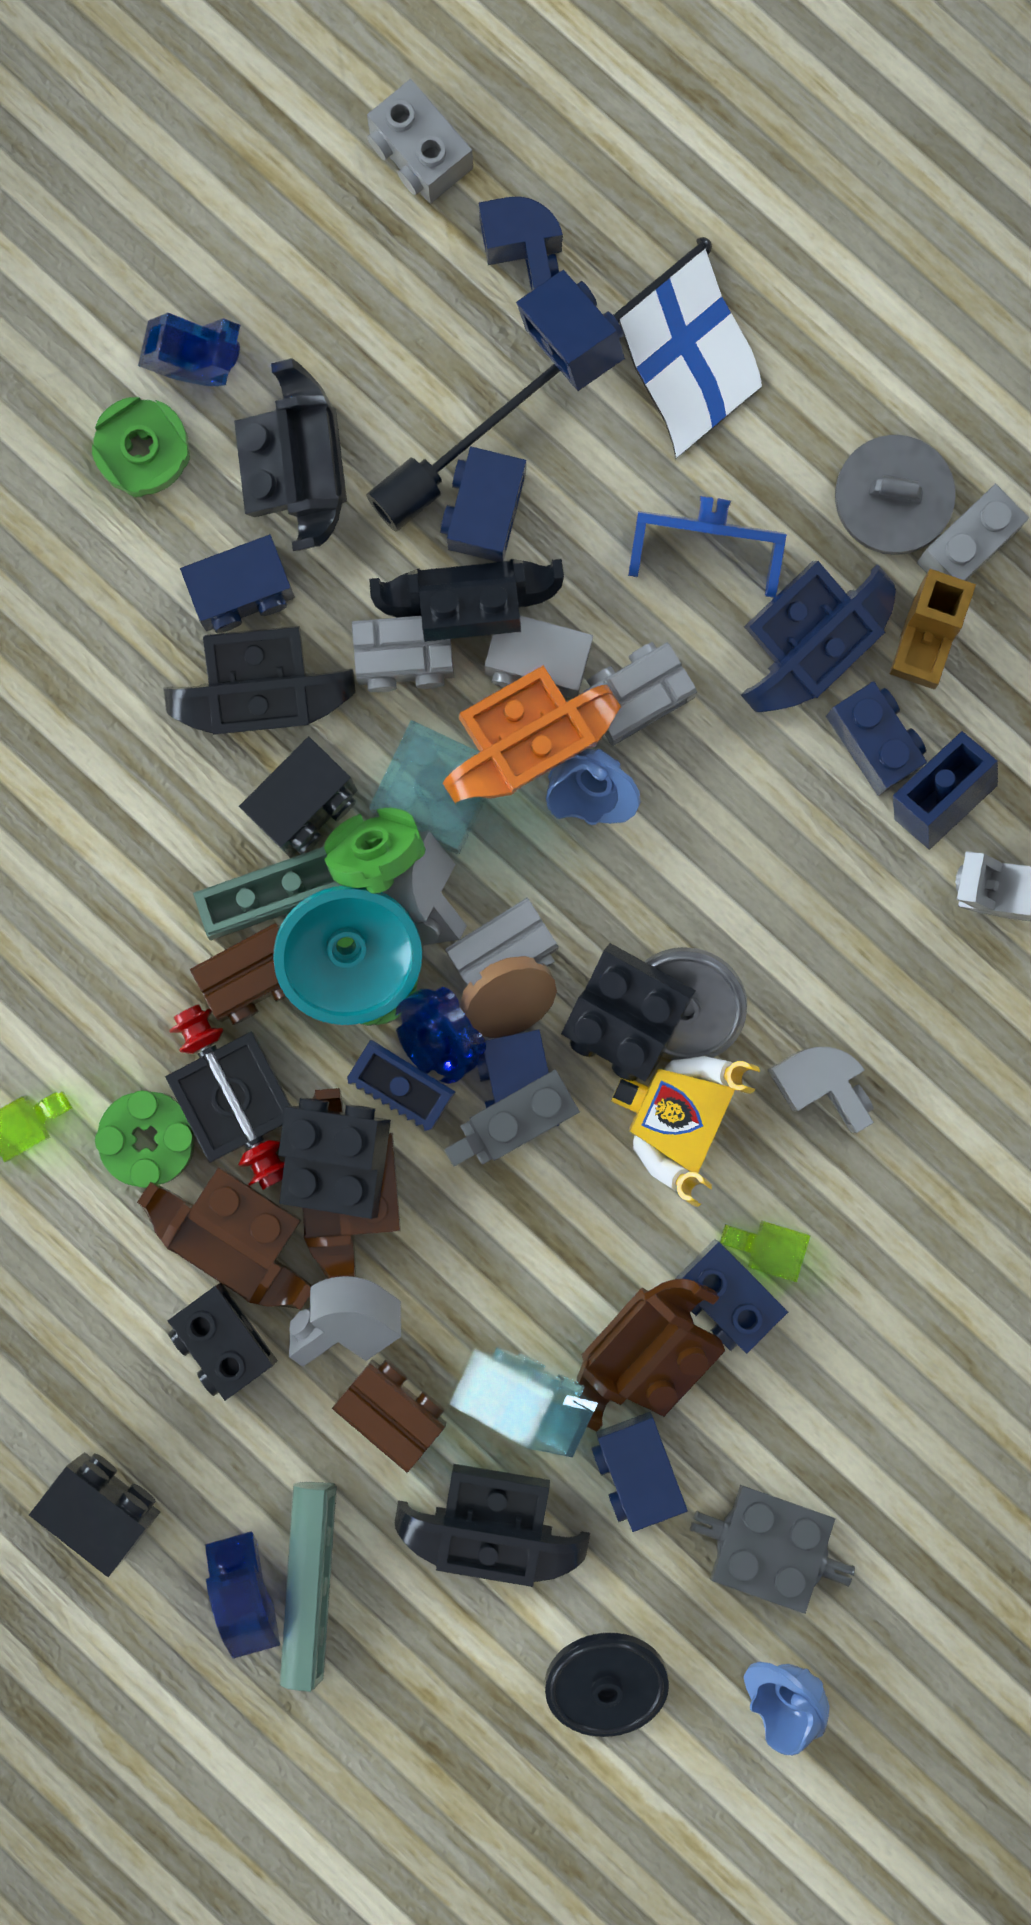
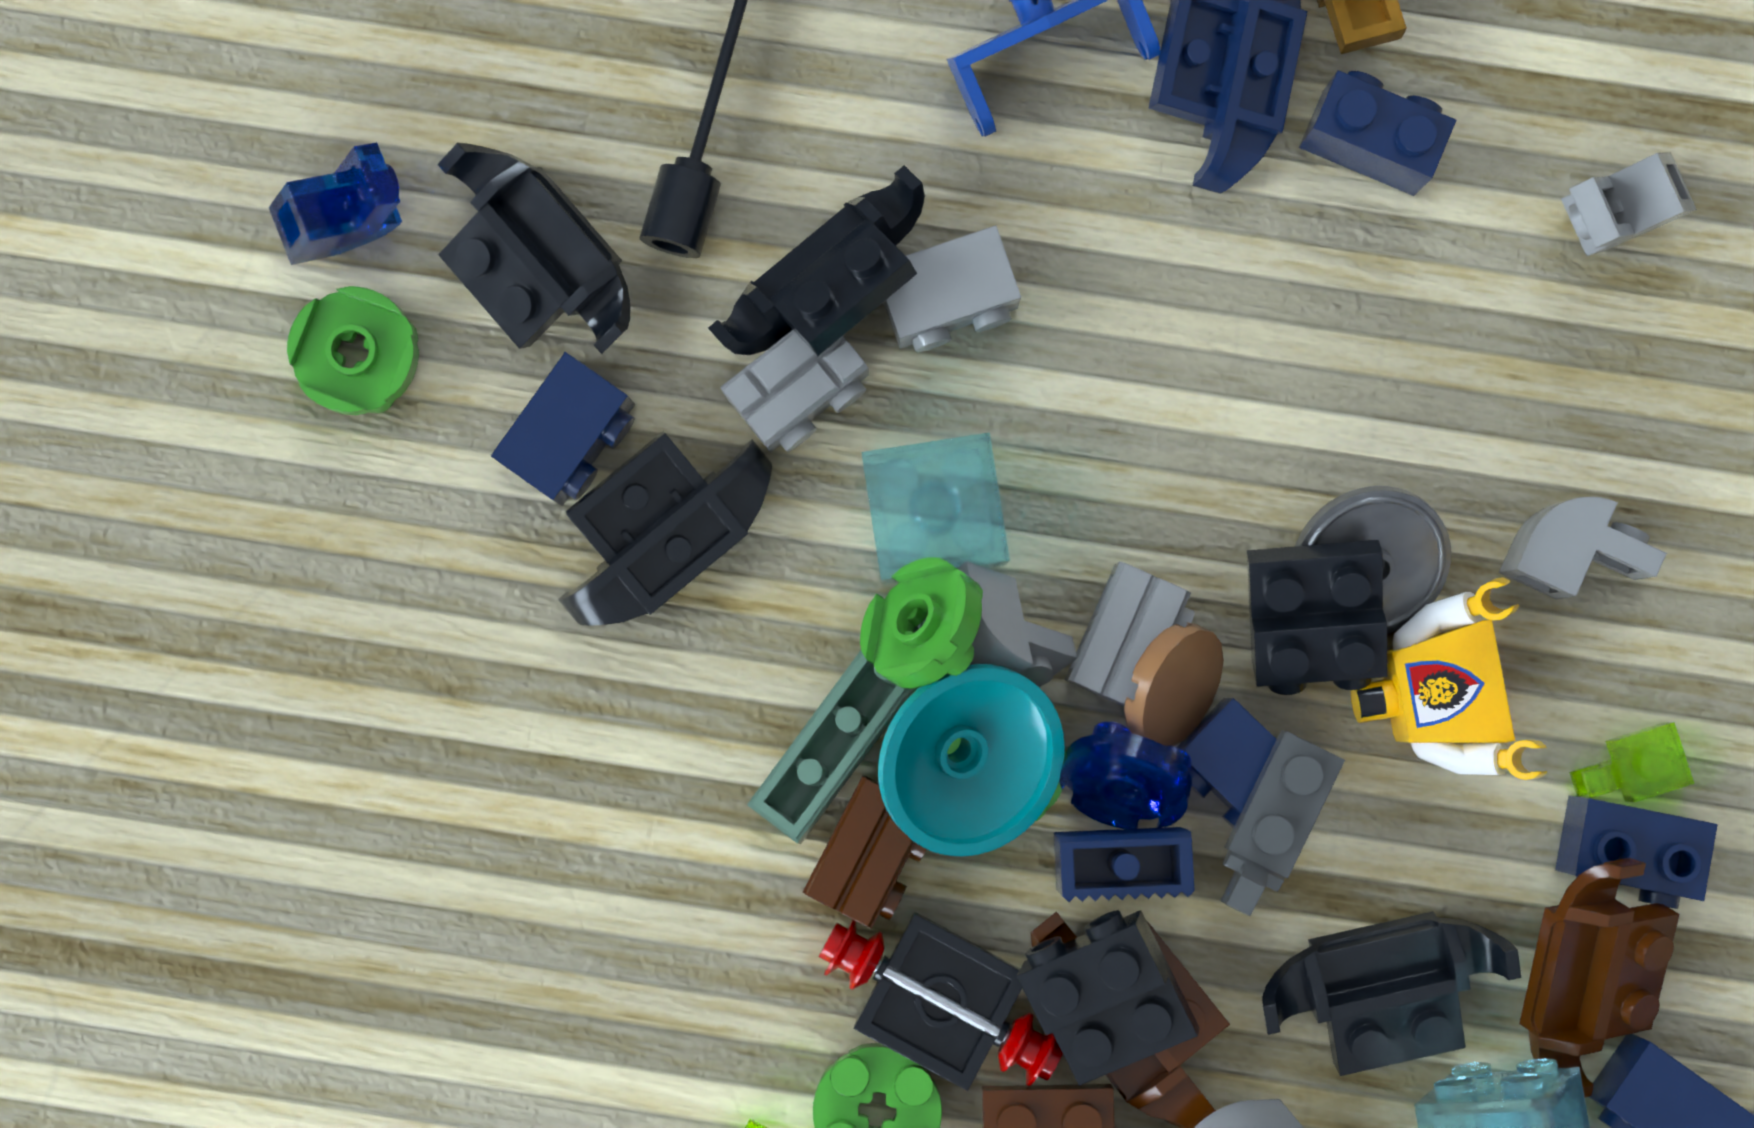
camera: 30 degrees left, 0 degrees up
black brick [239,736,358,858] -> none
dark blue brick [440,446,526,562] -> none
orange plate [442,665,621,804] -> none
medium blue piece [546,749,641,825] -> none
light grey brick [584,642,697,746] -> none
dark blue brick [893,731,998,850] -> none
none -> black plate [1262,911,1521,1076]

